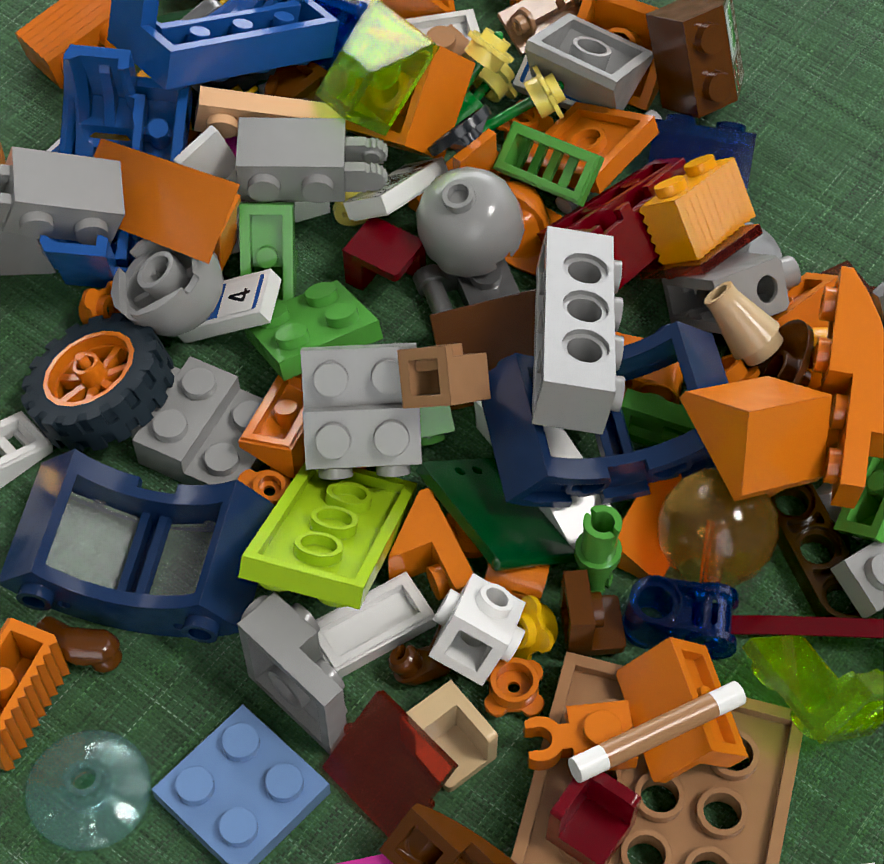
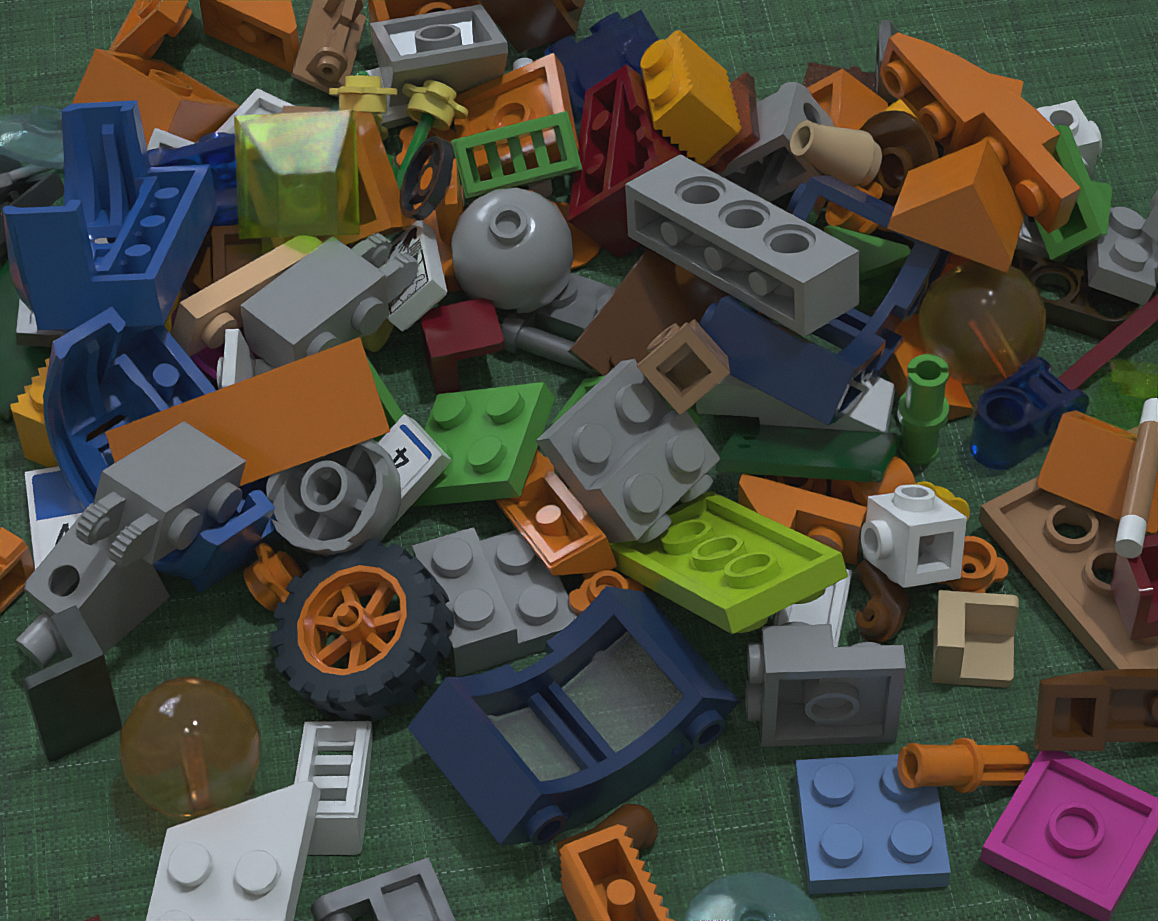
camera: 45 degrees left, 5 degrees down
clear red piece [322,690,459,837] -> none
orange plate [523,700,639,771] -> none
reddish brown bracket [559,569,626,656] -> none
none -> orange axle [897,738,1031,793]

